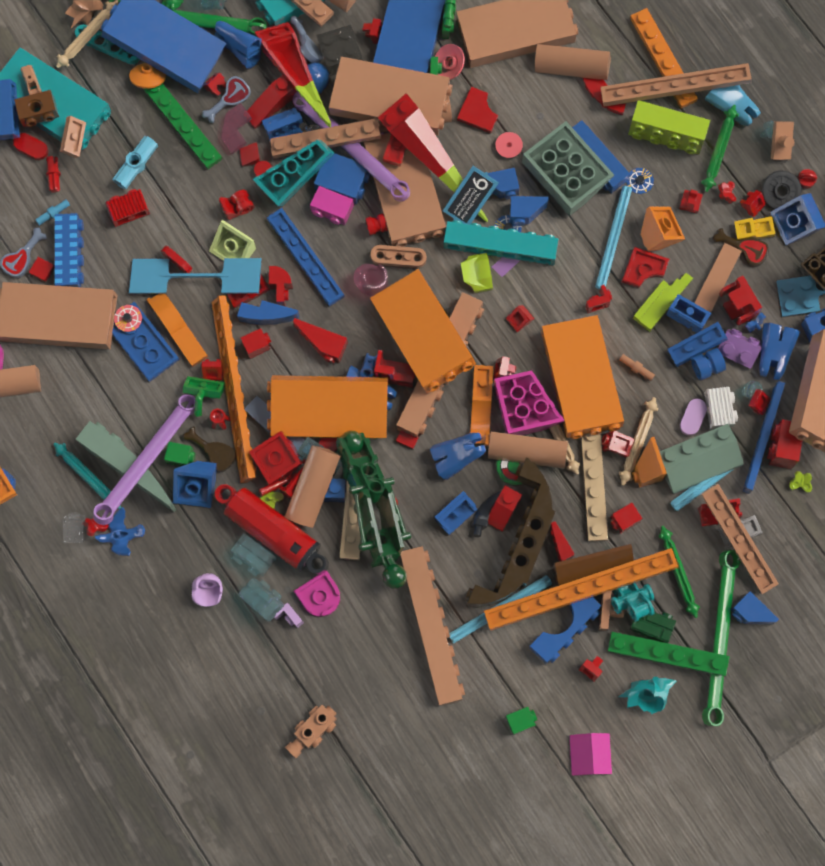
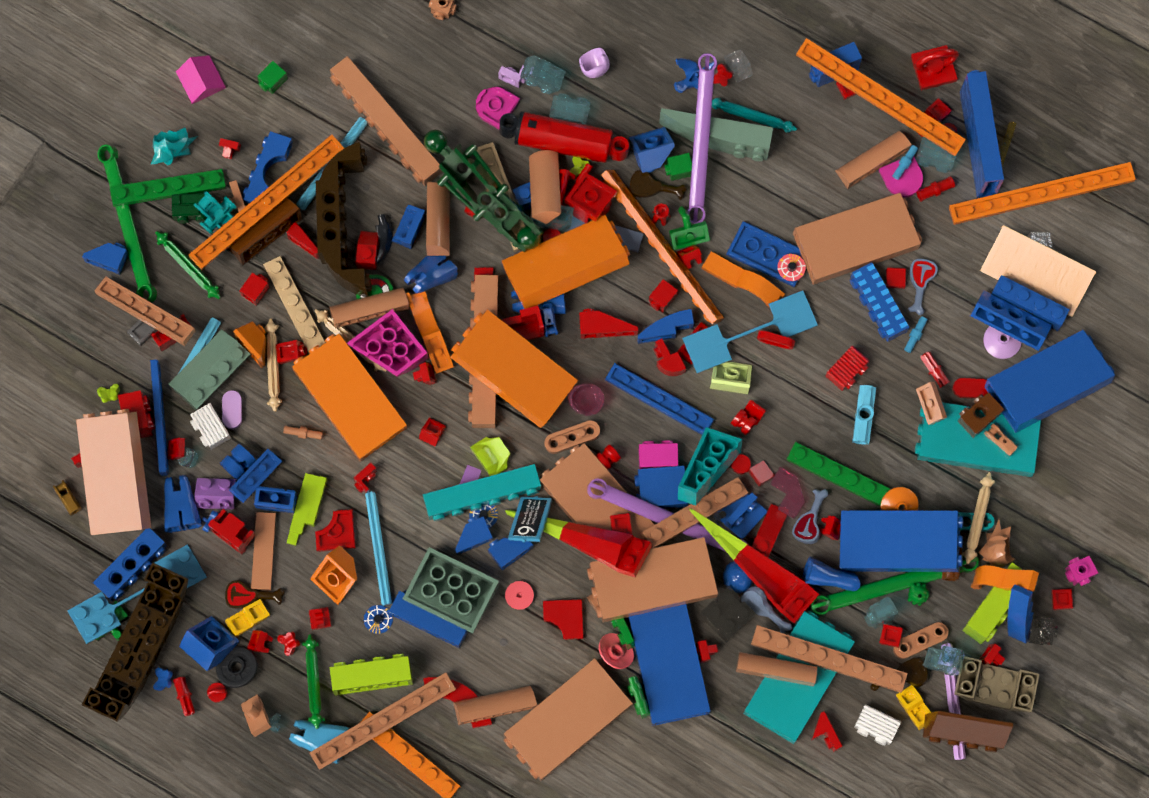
camera: 150 degrees right, 0 degrees up
none -> nougat brick [426,182,450,256]

